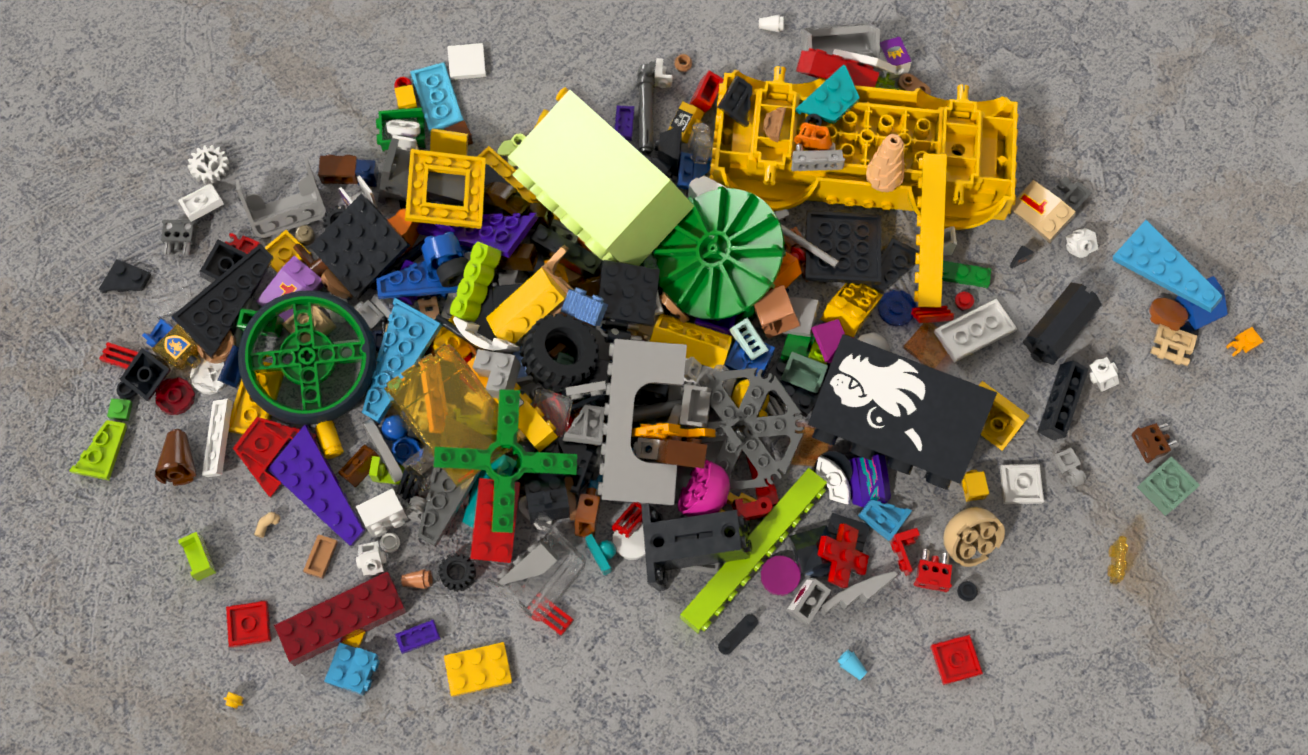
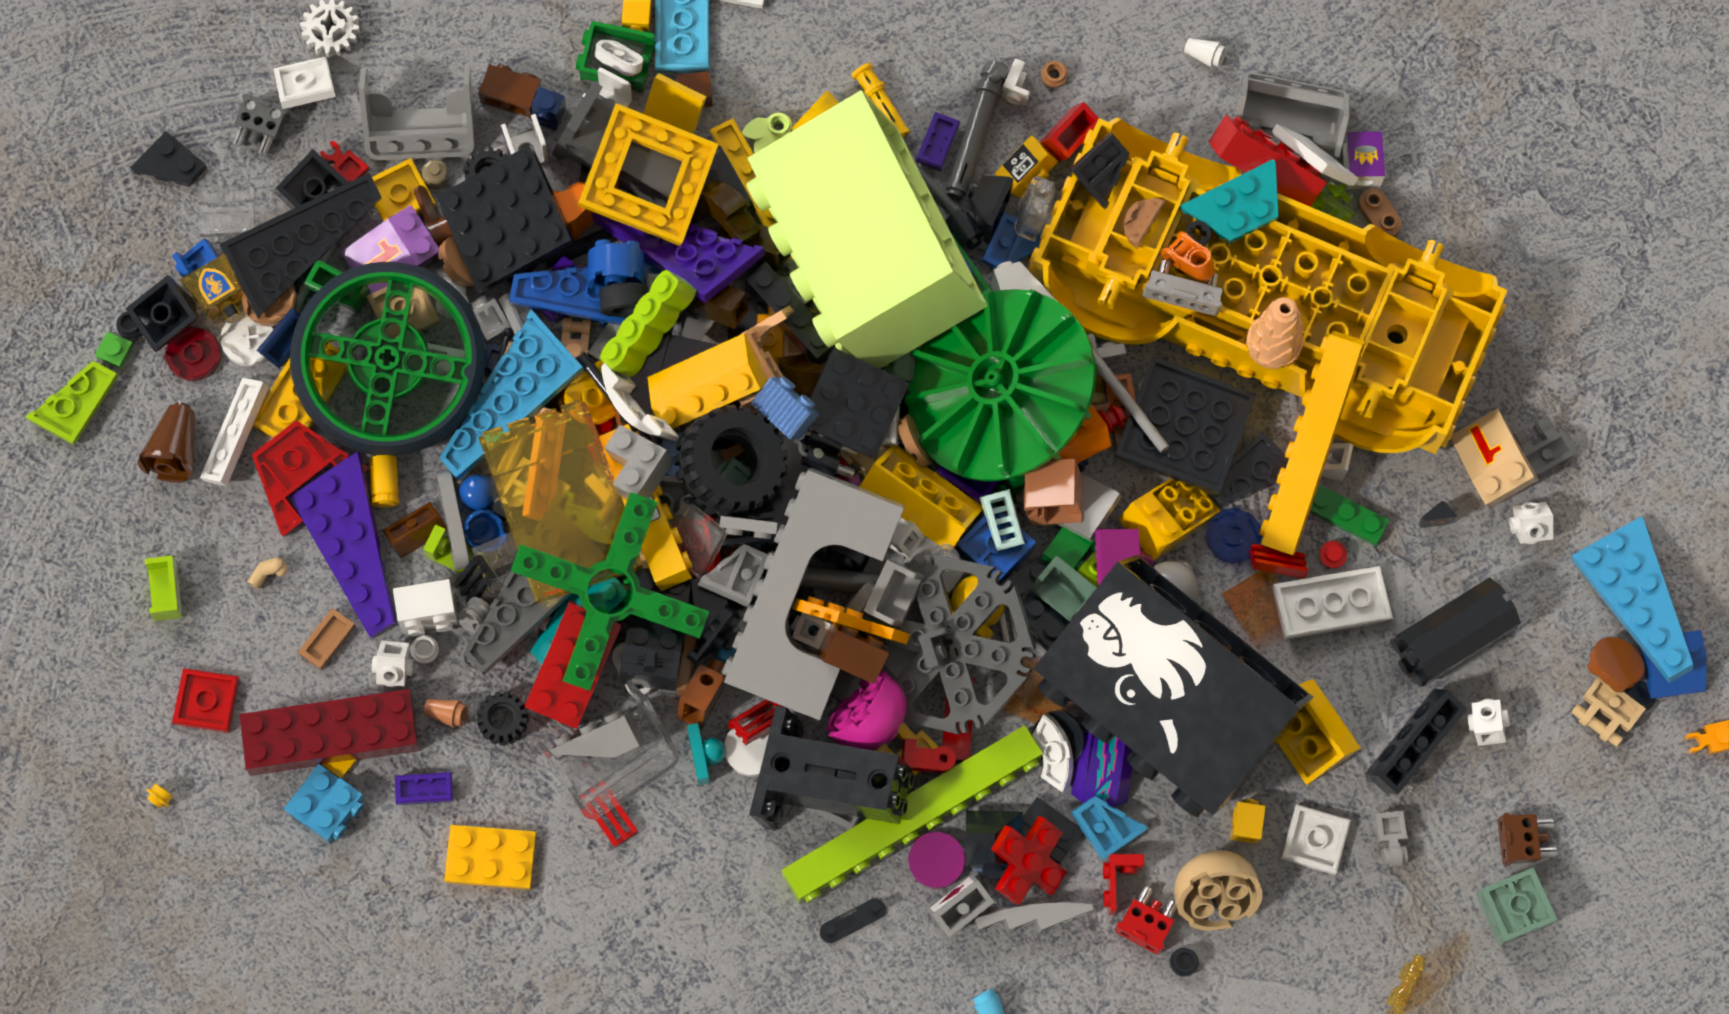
camera: 15 degrees right, 5 degrees up
red tile [99,342,138,369] -> none

